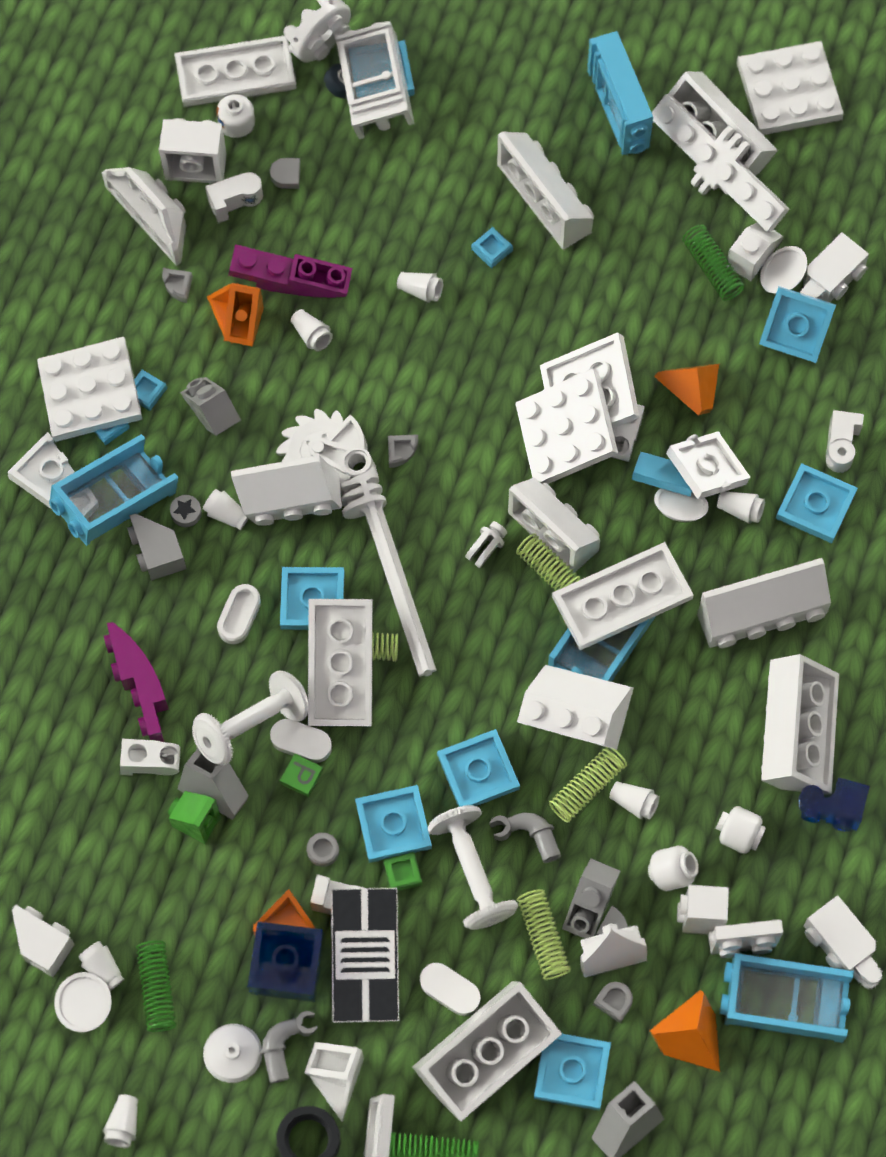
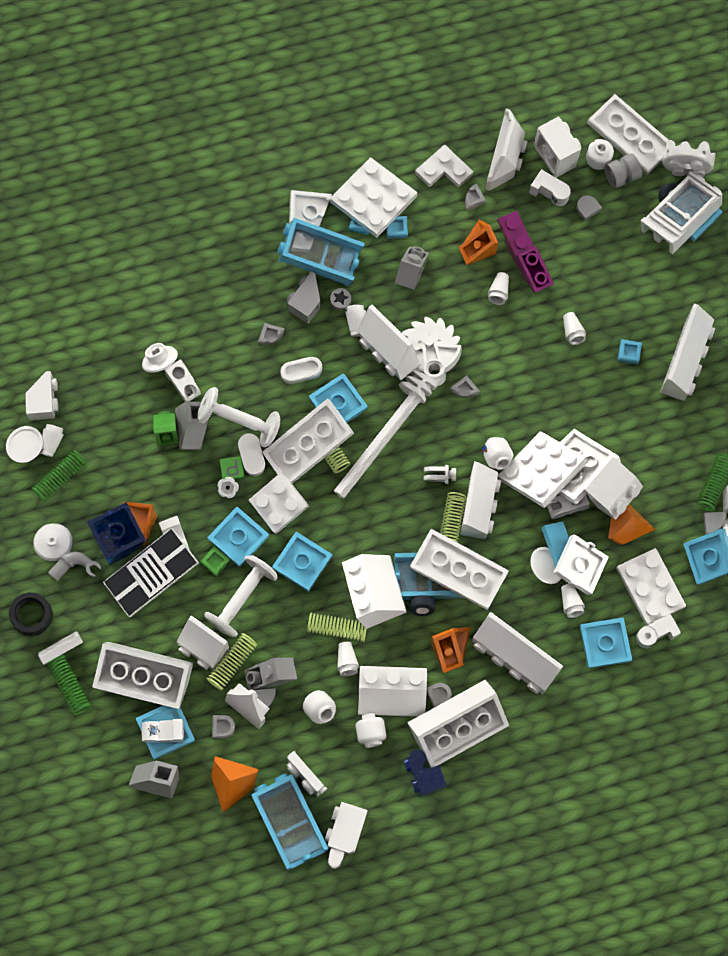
camera: 50 degrees right, 5 degrees up
magenta slope [104,622,169,742] -> none
white slope [304,1042,364,1122] -> none
light grey tile [307,833,339,867] -> none
white tile [420,963,480,1016] -> none
light grey piece [489,812,561,863] -> none
white brick [677,885,729,934] -> none
none -> white piece [142,343,178,373]
none -> white leg [142,719,184,743]
none -> white slope [177,616,230,670]
none -> white plate [217,477,239,498]
none -> white plate [249,472,309,534]
none -> light grey tile [258,323,285,345]
none -> white slope [358,666,427,717]
none -> black wheel [409,596,436,616]
none -> white plate [415,145,473,188]
none -> light grey tile [427,683,452,708]
none -> orange slope [430,627,471,673]
none -> white head [482,437,513,470]
none -> white slope [582,455,643,520]
none -> light grey wheel [604,153,642,189]
none -> white plate [616,548,686,626]
none -> light grey tile [703,512,726,535]

